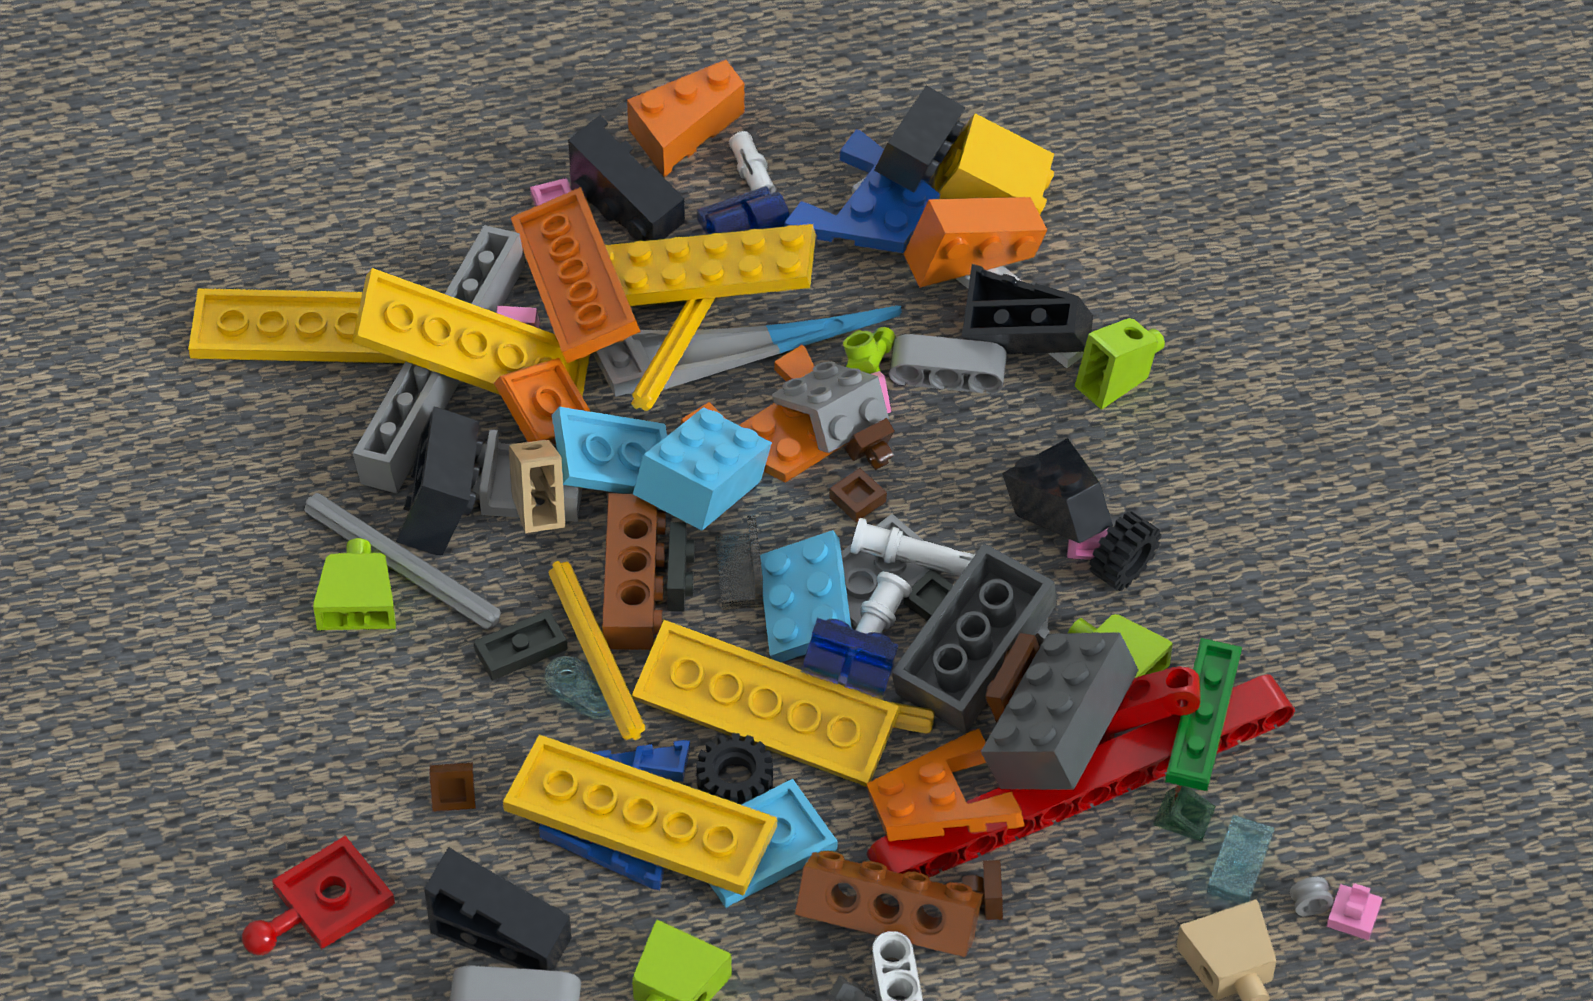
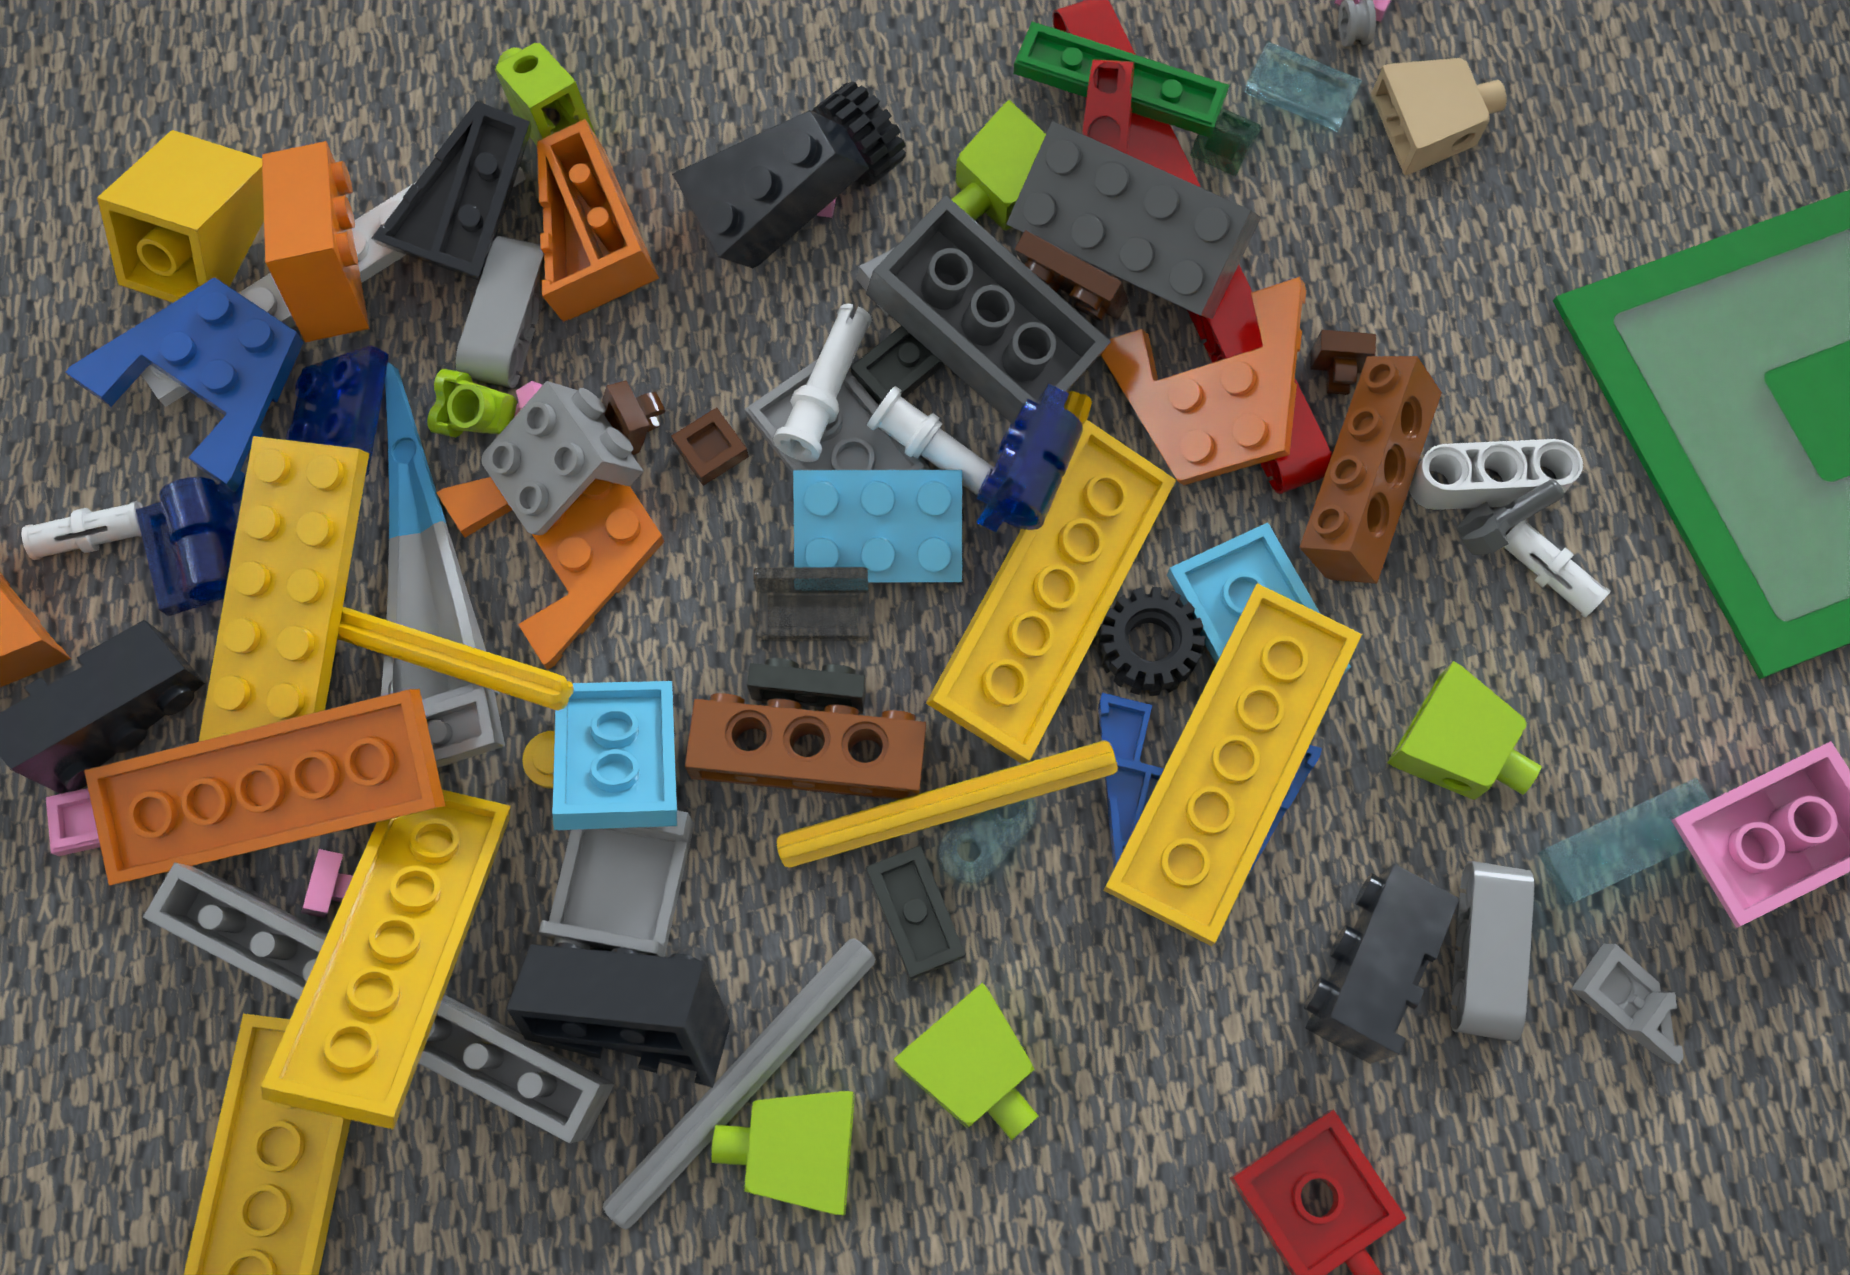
camera: 85 degrees left, 20 degrees up
reddish brown tile [429,763,476,811] -> none
orange tile [494,358,591,444] -> none
tan torso [509,440,565,533] -> none
medium azure brick [633,407,772,531] -> none
black wedge [874,85,966,193] -> none
none -> clear blue plate [285,345,389,477]
none -> orange wedge [537,119,659,322]
none -> lime torso [893,982,1039,1141]

